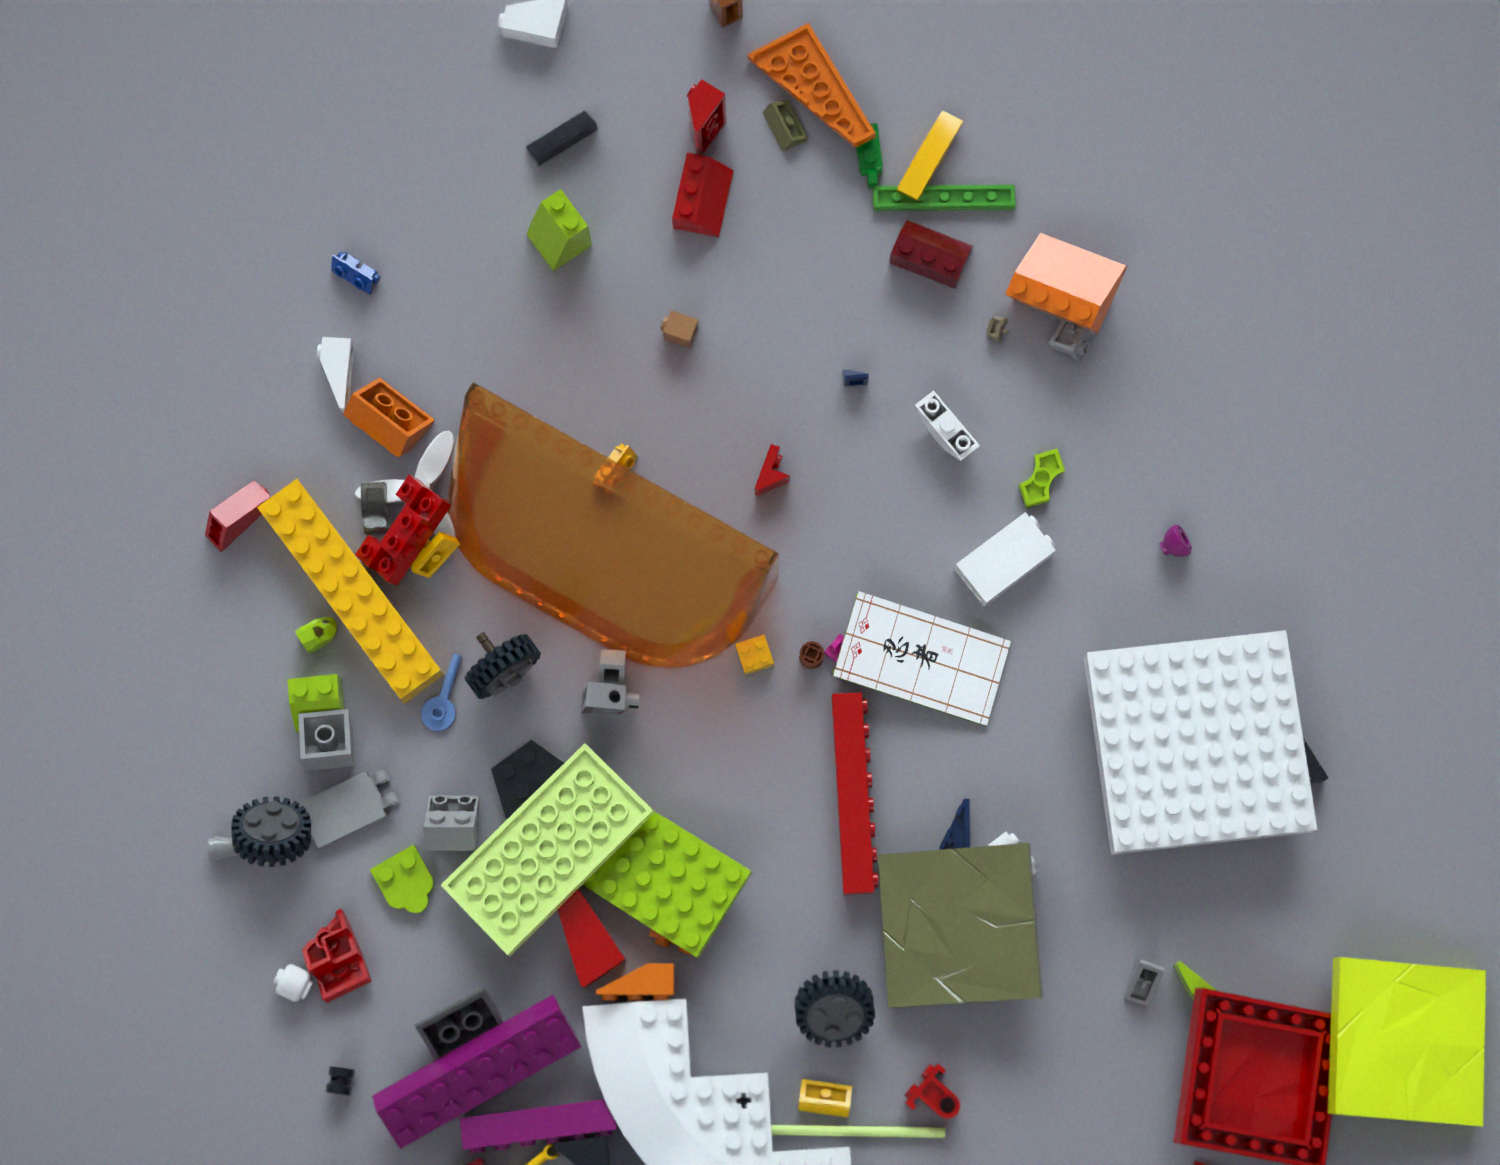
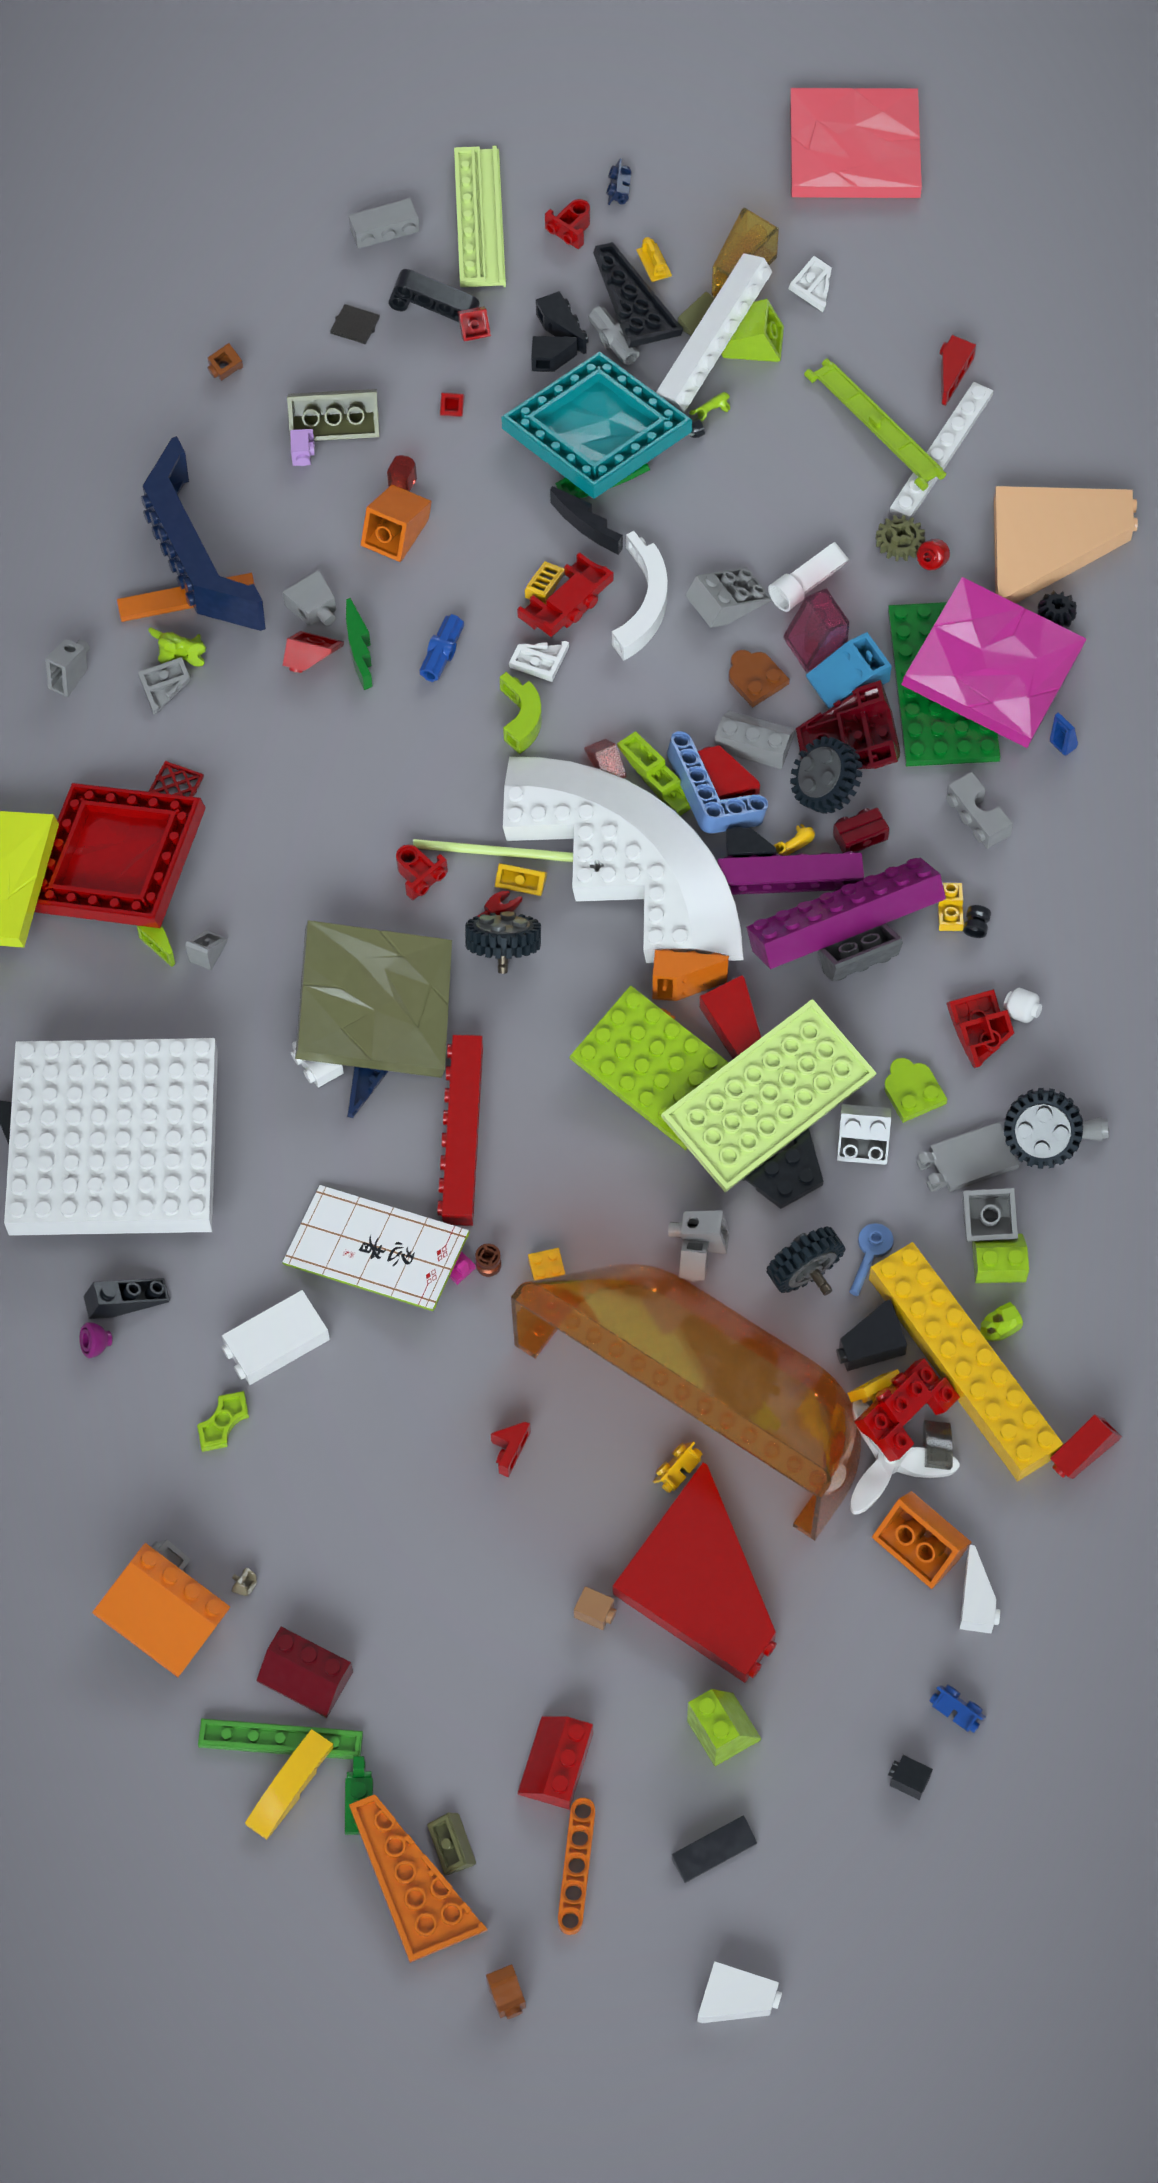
camera: 175 degrees left, 15 degrees down
red slope [687,79,726,155] -> none
dark blue slope [843,370,869,387] -> none
white slope [915,390,980,461] -> none
none -> black slope [83,1278,170,1319]
none -> red hand [478,891,522,917]
none -> orange beam [558,1798,595,1935]
none -> red slope [613,1462,777,1683]
none -> black slope [836,1299,907,1371]
none -> black brick [888,1755,933,1800]
none -> yellow slope [938,883,964,931]

